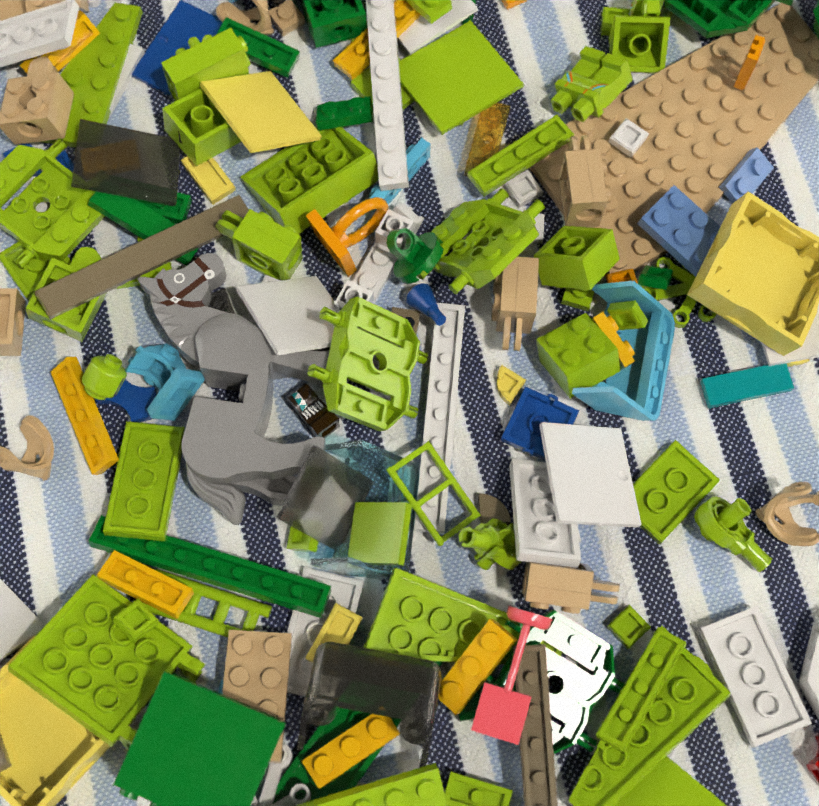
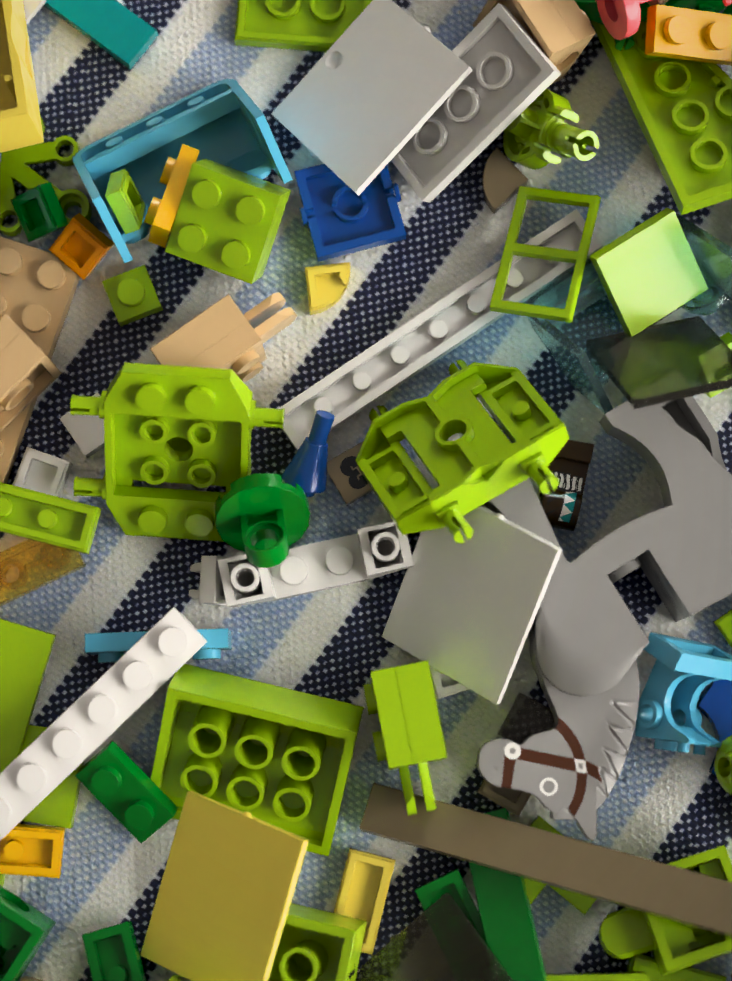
camera: 125 degrees left, 10 degrees up
light orange tile [306,197,388,277] -> none
lime brick [533,226,620,291] -> none

